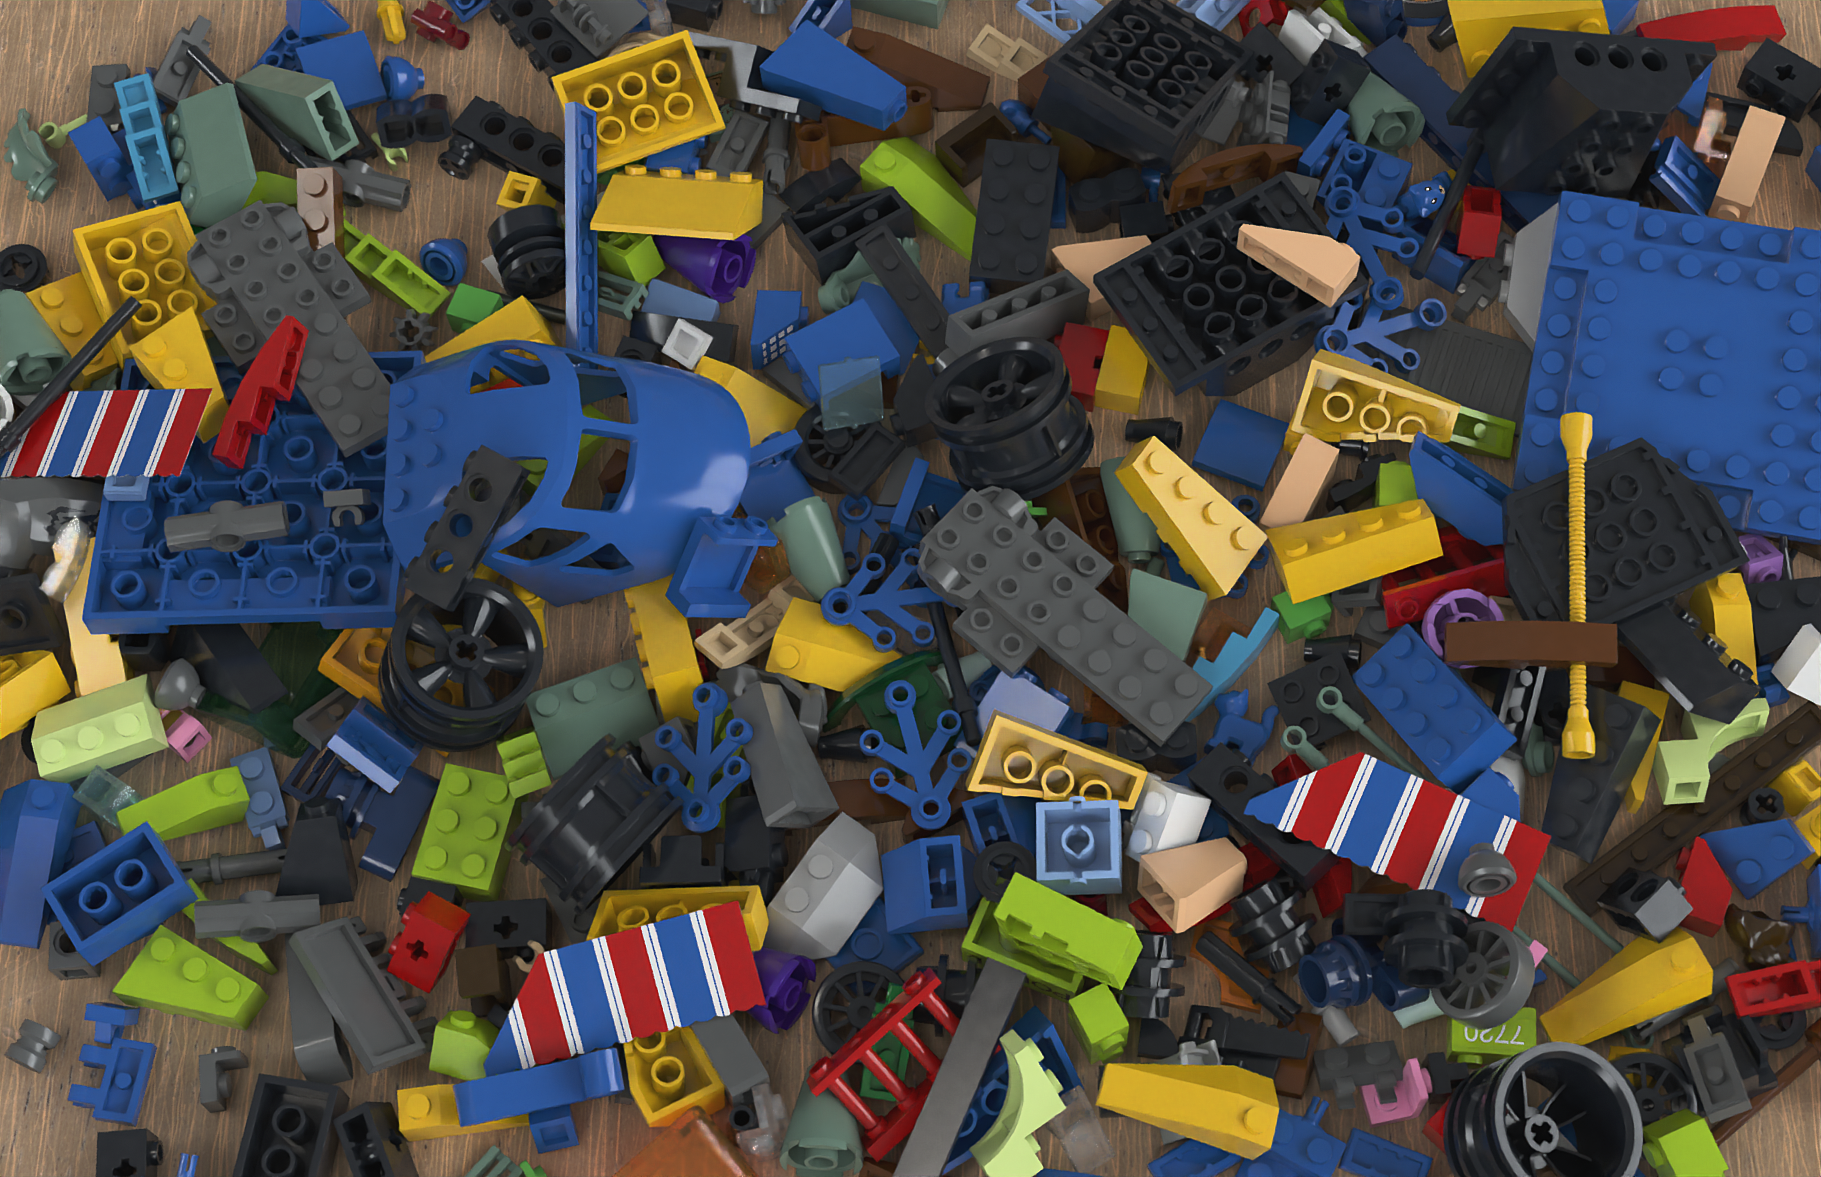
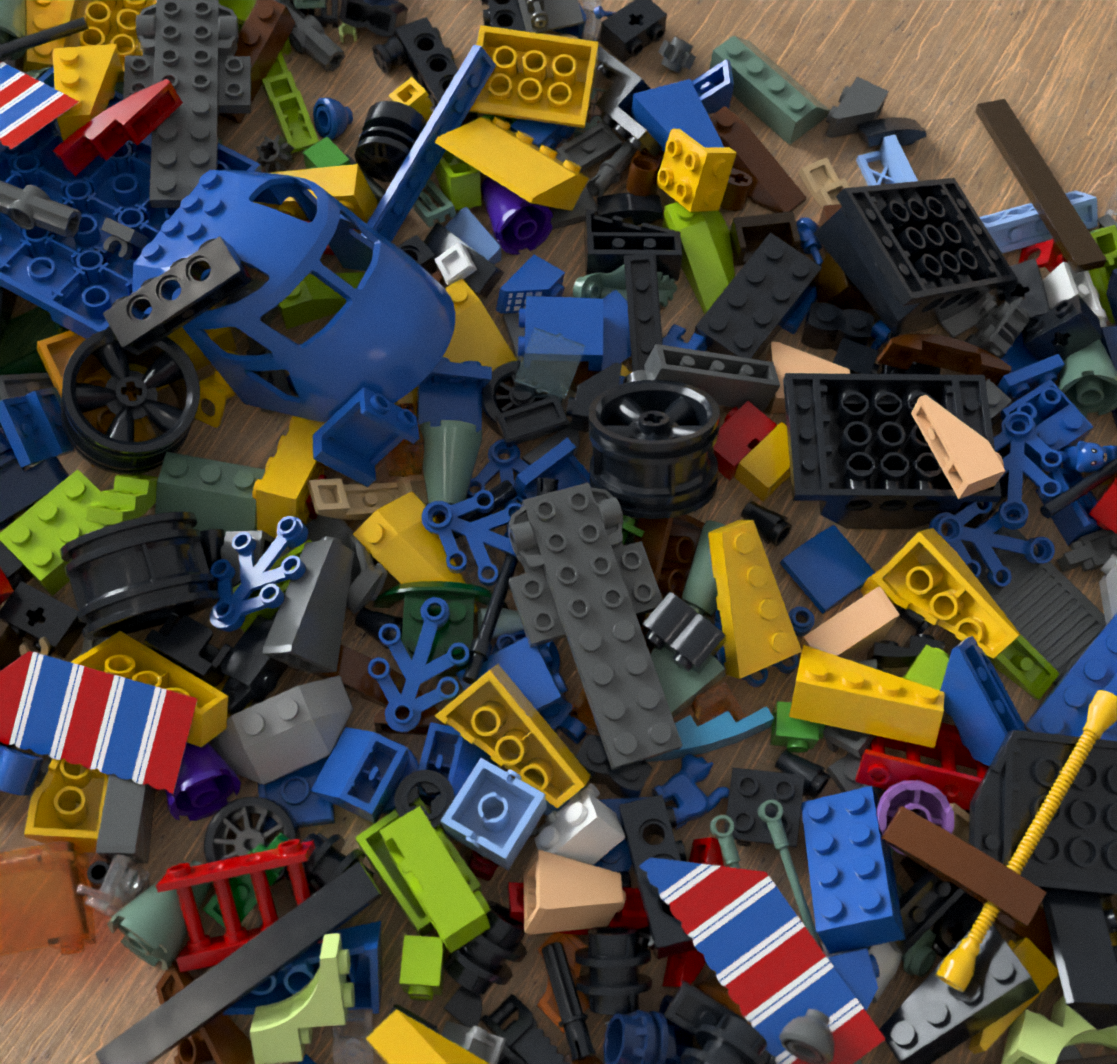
camera: 20 degrees right, 0 degrees up
none -> black brick [643,592,726,674]
none -> yellow bracket [657,129,737,212]

